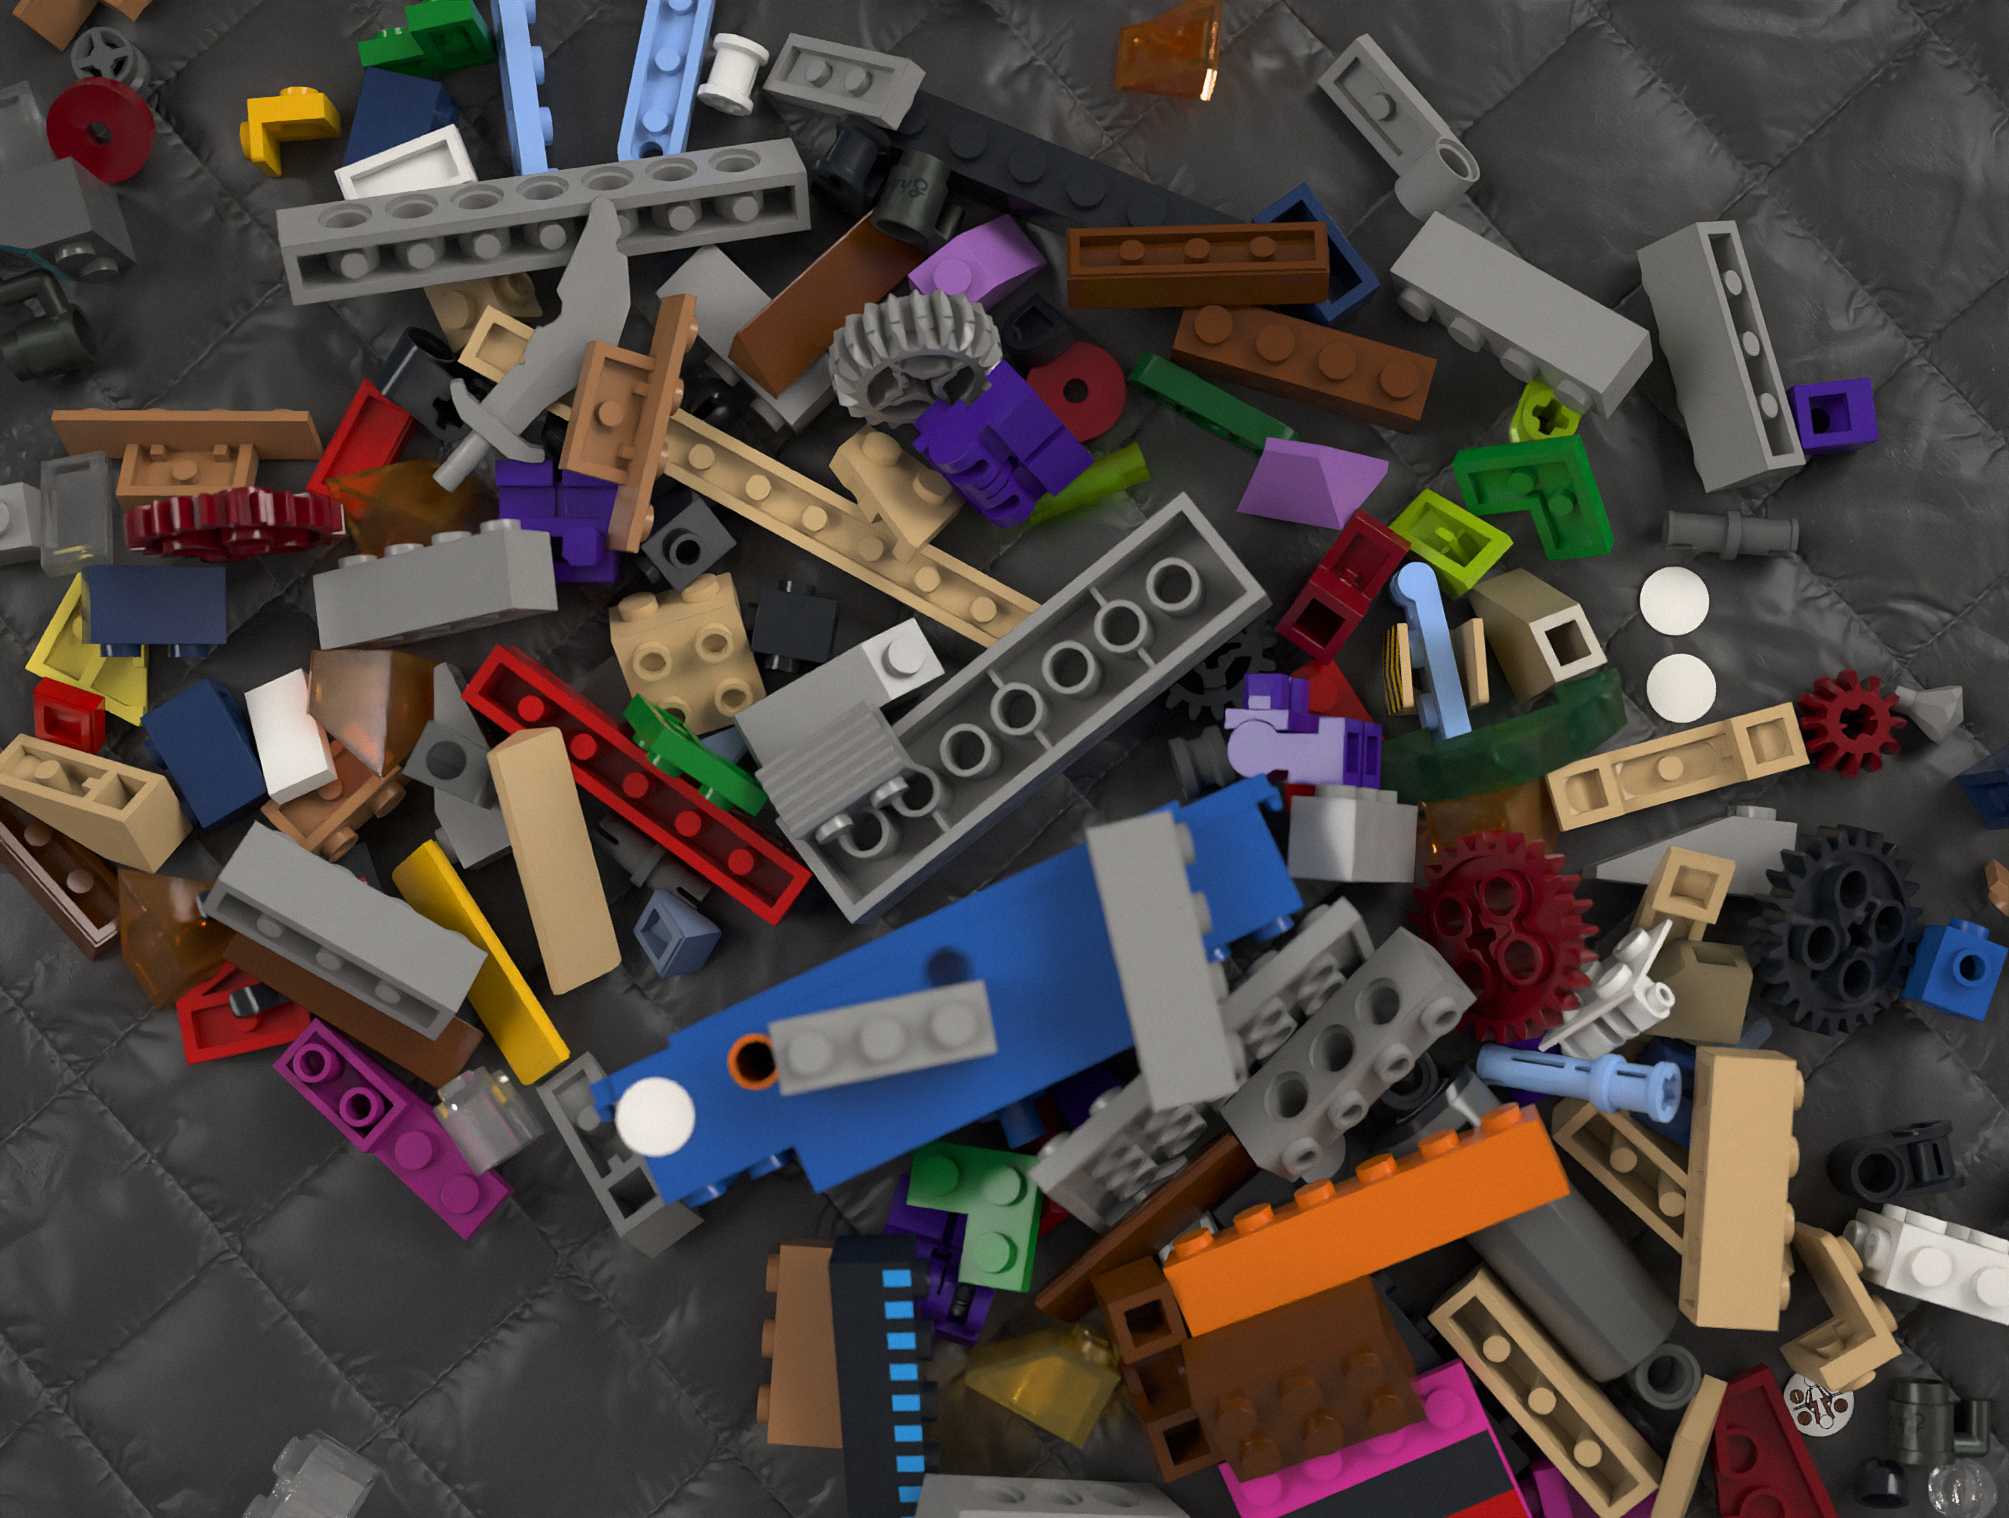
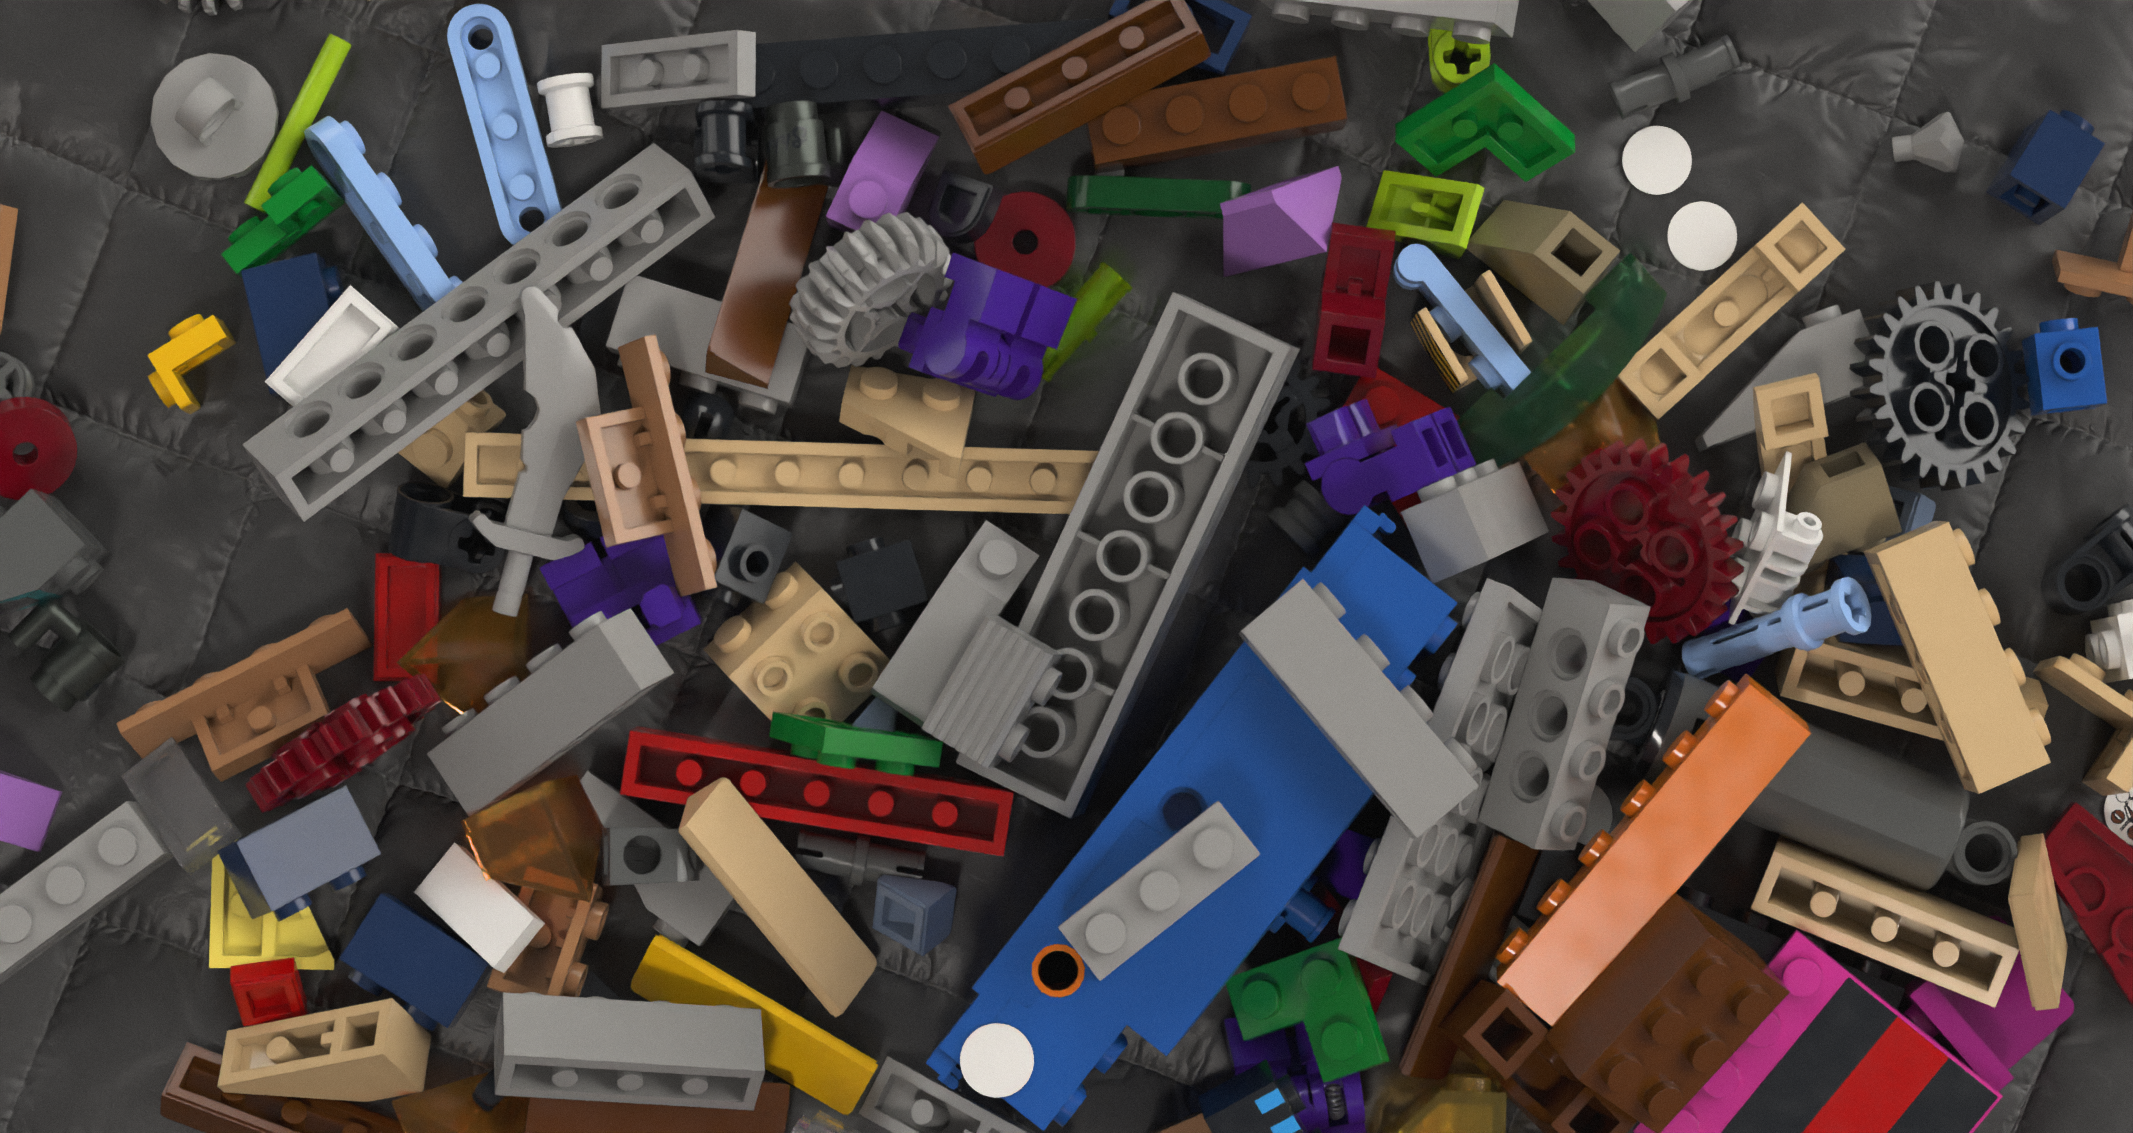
camera: 30 degrees left, 0 degrees up
dark red gear [1796,669,1908,779] -> none

